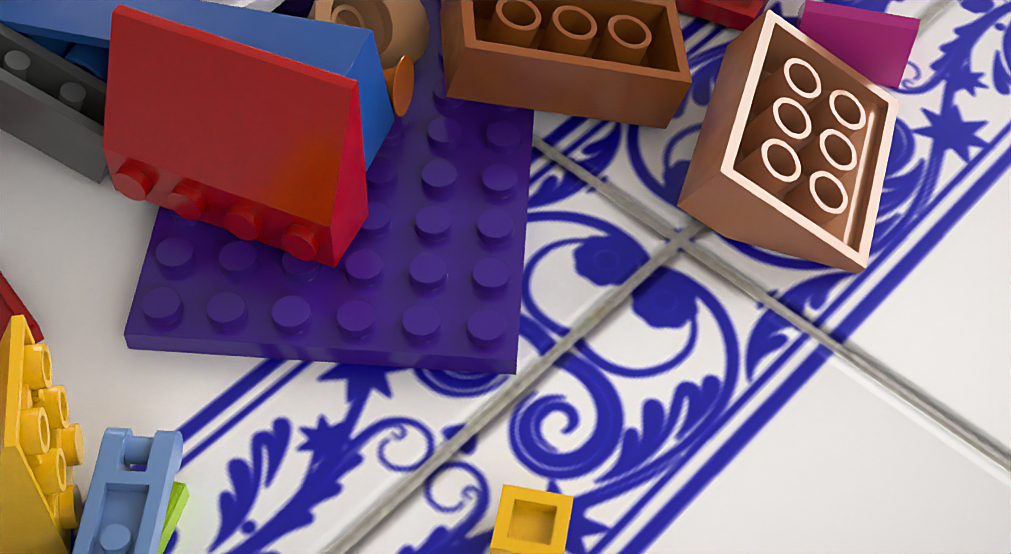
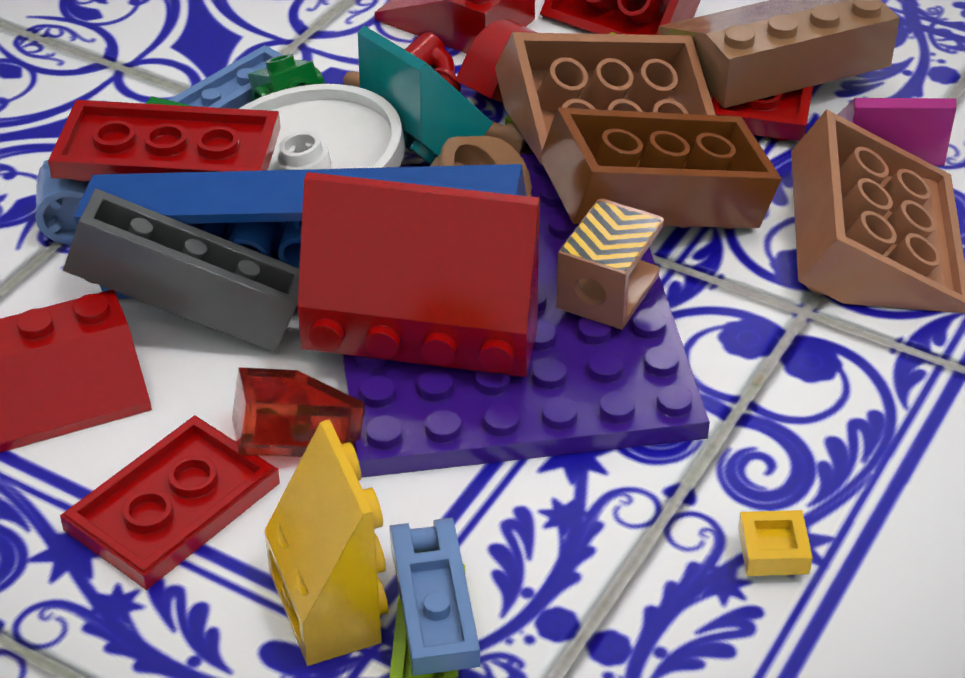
camera: 10 degrees left, 10 degrees down
none -> clear red slope [232,367,365,457]
none -> piece [556,199,664,330]

